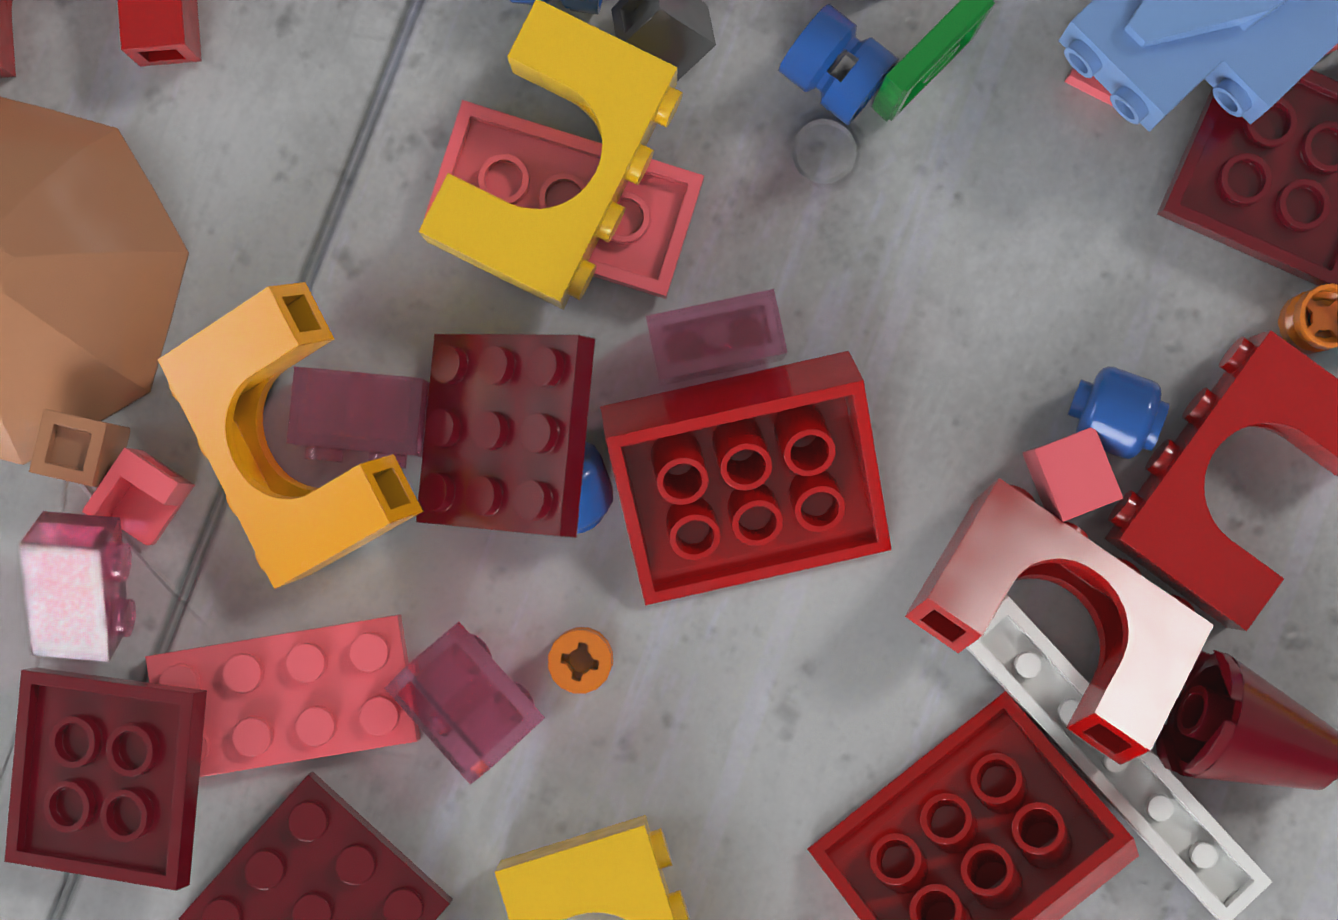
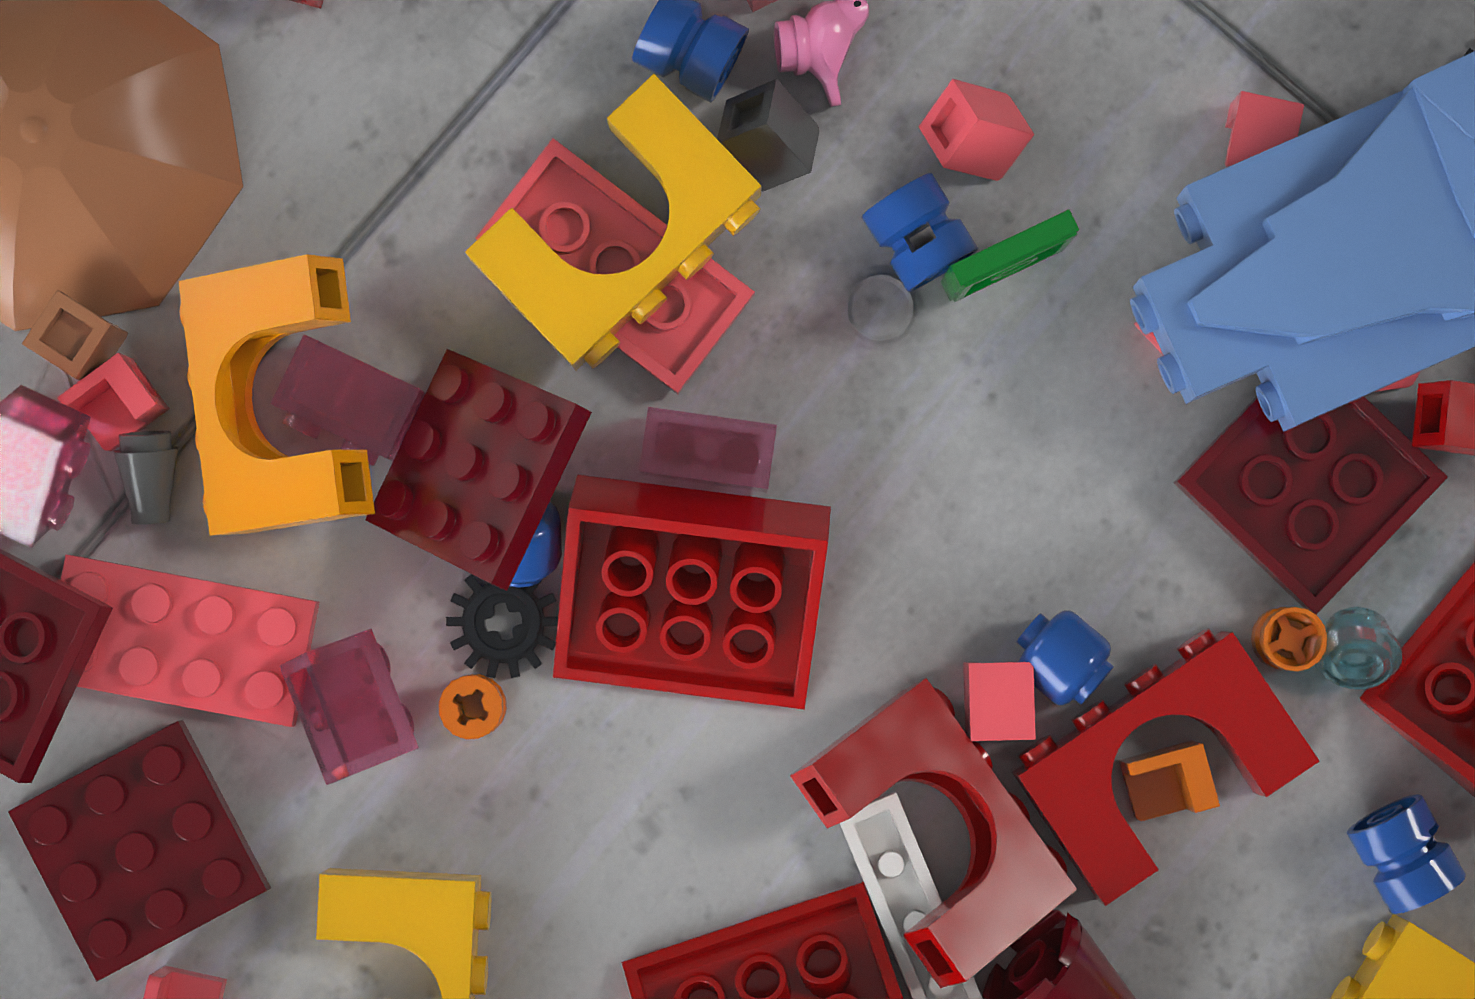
camera: 20 degrees right, 0 degrees up
none -> dark grey cone [113,431,178,524]
none -> black gear [446,574,558,678]
none -> orange panel [1119,740,1220,821]

